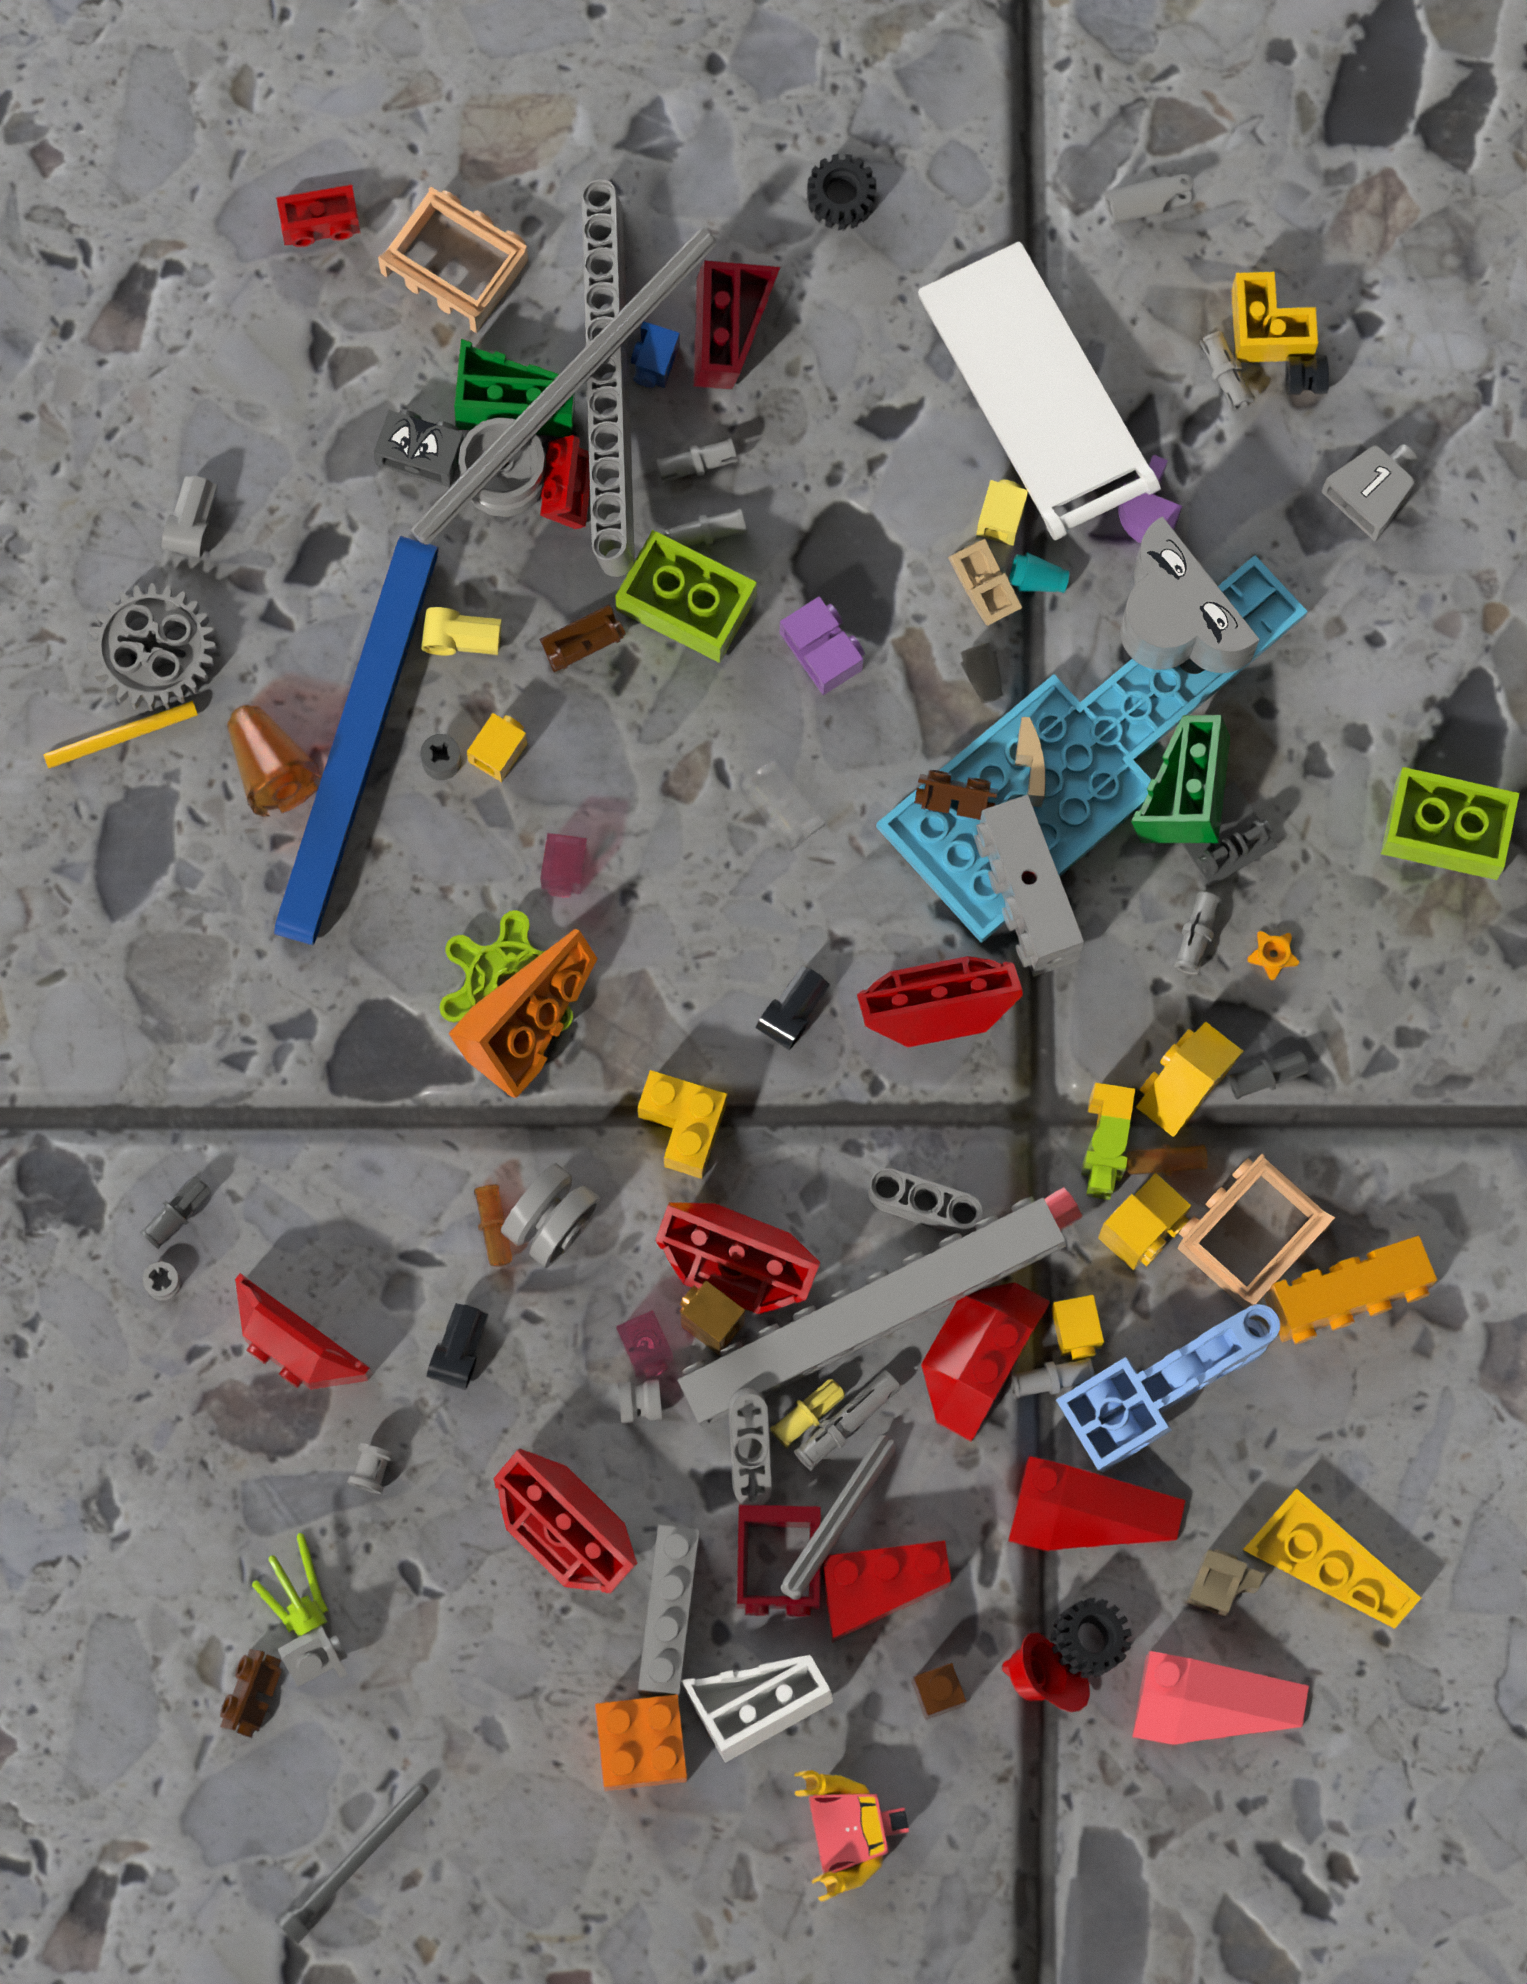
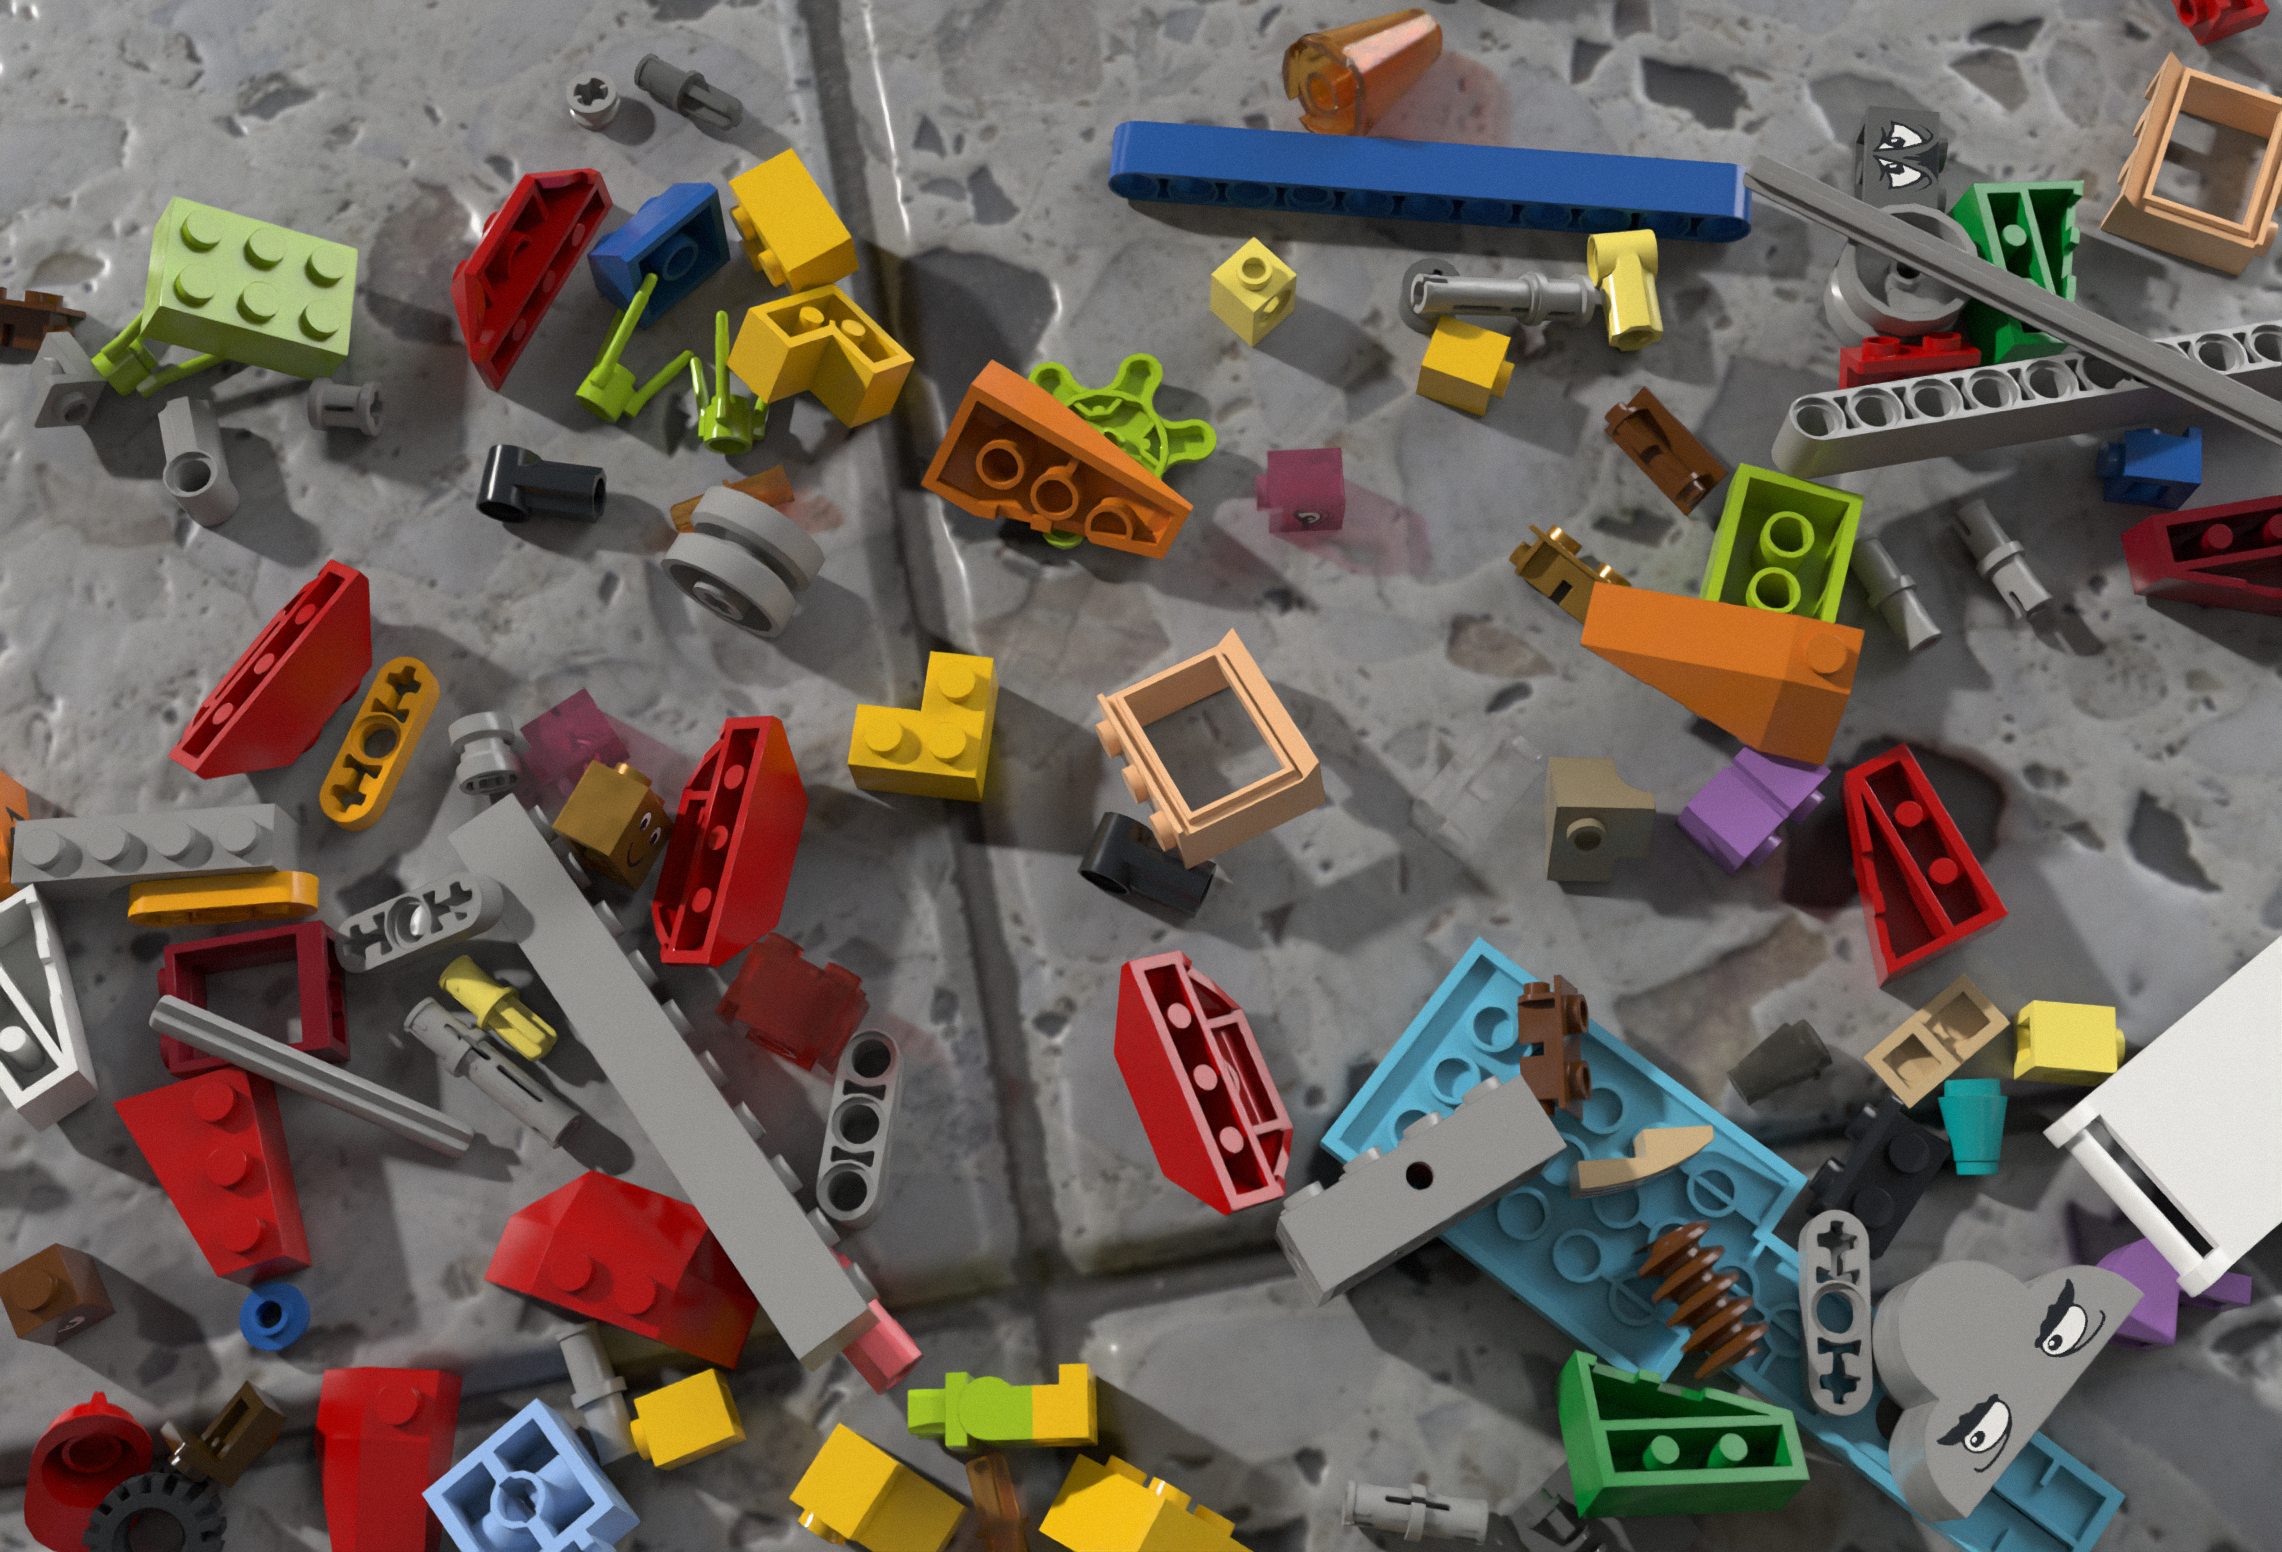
camera: 85 degrees right, 5 degrees down
none -> light orange beam [128,871,319,928]
none -> lime brick [140,196,359,381]
none -> light grey piece [158,396,240,526]
none -> dark brown bracket [160,1380,287,1489]
none -> blue plate [239,1282,311,1352]
none -> light orange beam [319,657,440,831]
none -> lime plant [574,273,694,423]
none -> blue slope [587,183,731,331]
none -> lime plant [690,310,771,455]
none -> clear red brick [714,931,870,1078]
none -> yellow brick [726,283,915,428]
none -> yellow brick [728,148,860,295]
none -> light nougat window [1095,627,1326,870]
none -> light yellow brick [1210,237,1297,347]
none -> light grey pin [1410,271,1596,328]
none -> pearl gold hinge [1509,524,1632,624]
none -> dark tan brick [1543,757,1656,882]
none -> orange wedge [1580,581,1865,766]
none -> reddish brown piece [1630,1220,1769,1382]
none -> light grey beam [1798,1210,1873,1418]
none -> black bracket [1806,1094,1952,1261]
none -> red wedge [1838,743,2009,988]

